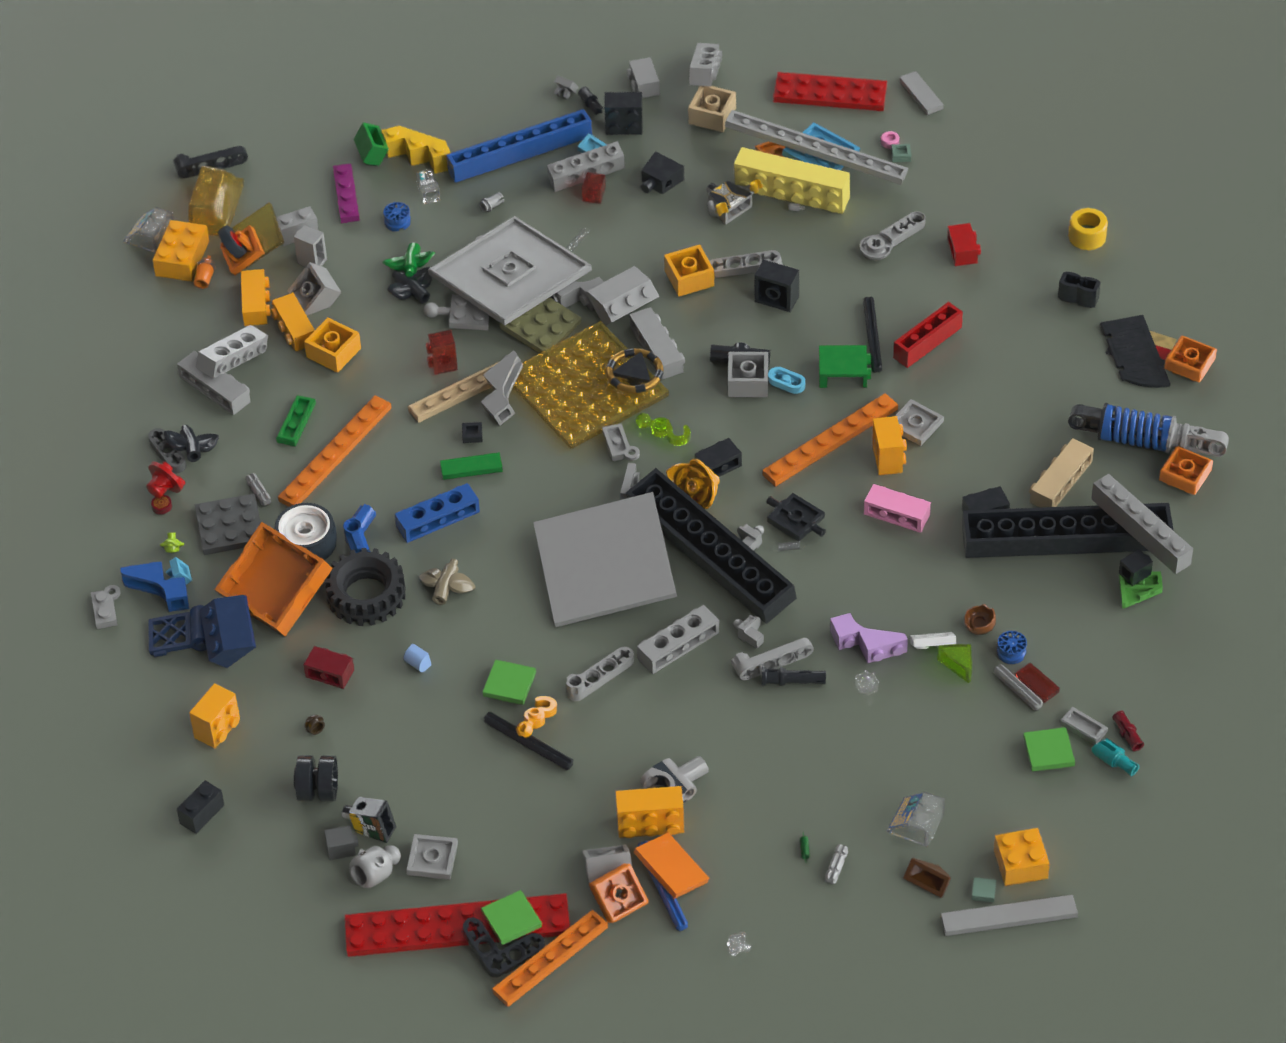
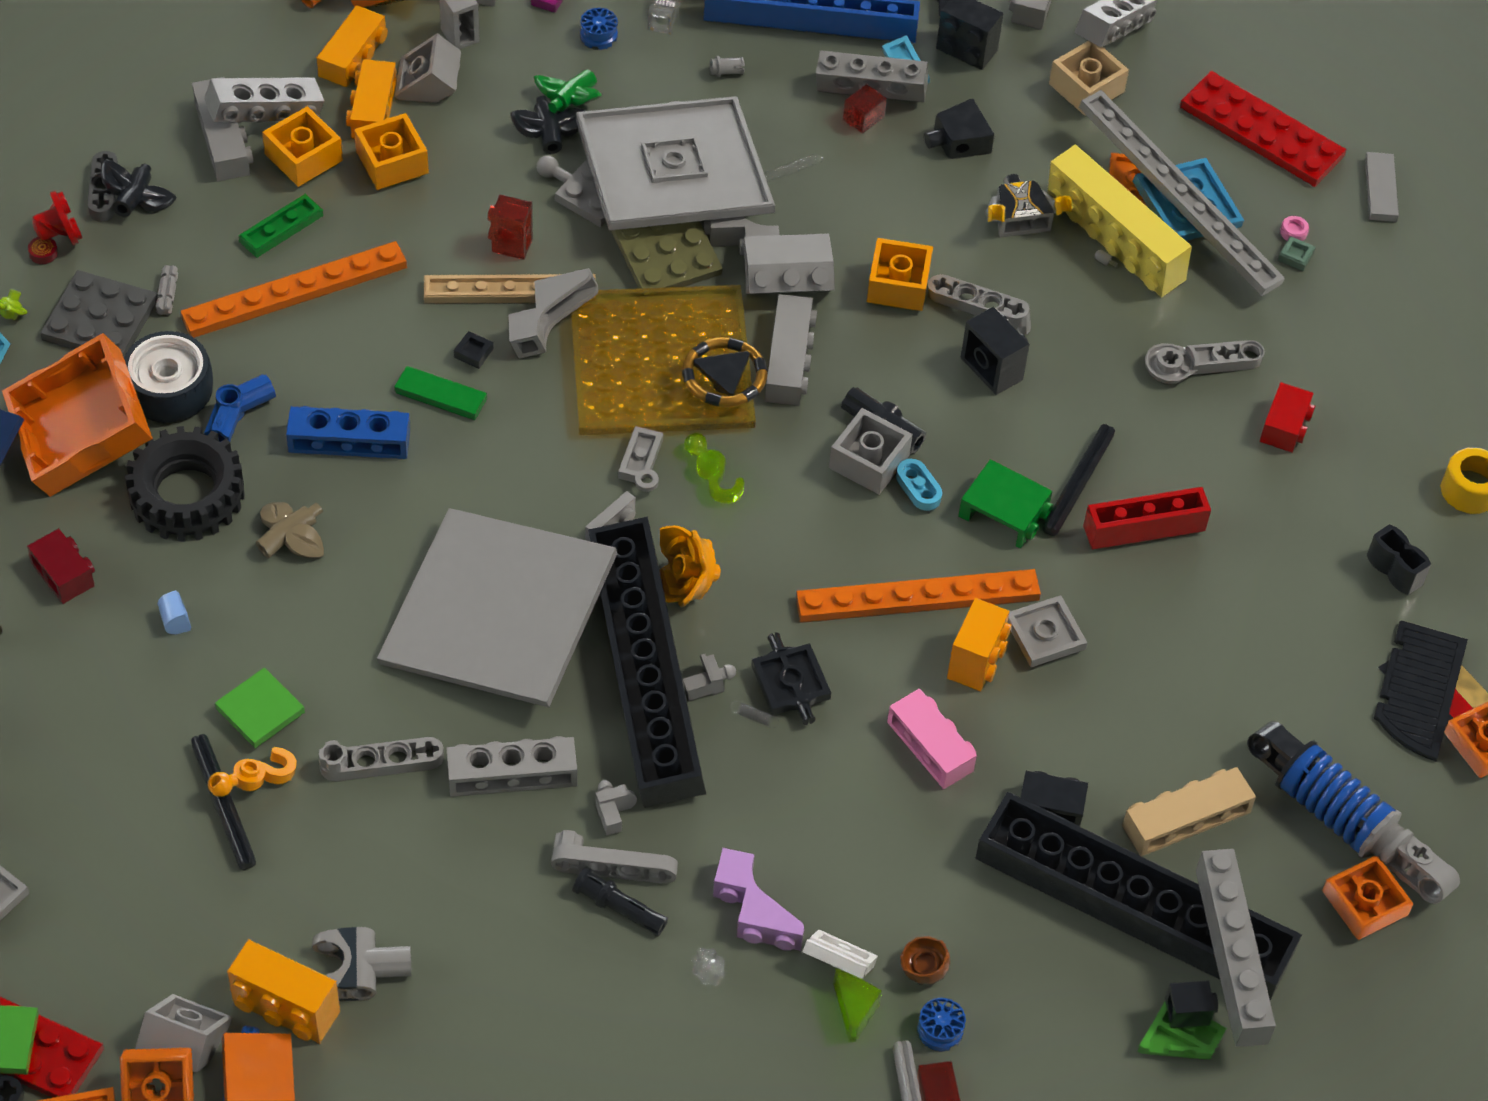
camera: 25 degrees right, 5 degrees up
black brick [695,438,742,477] -> none
none -> light orange brick [262,106,343,187]

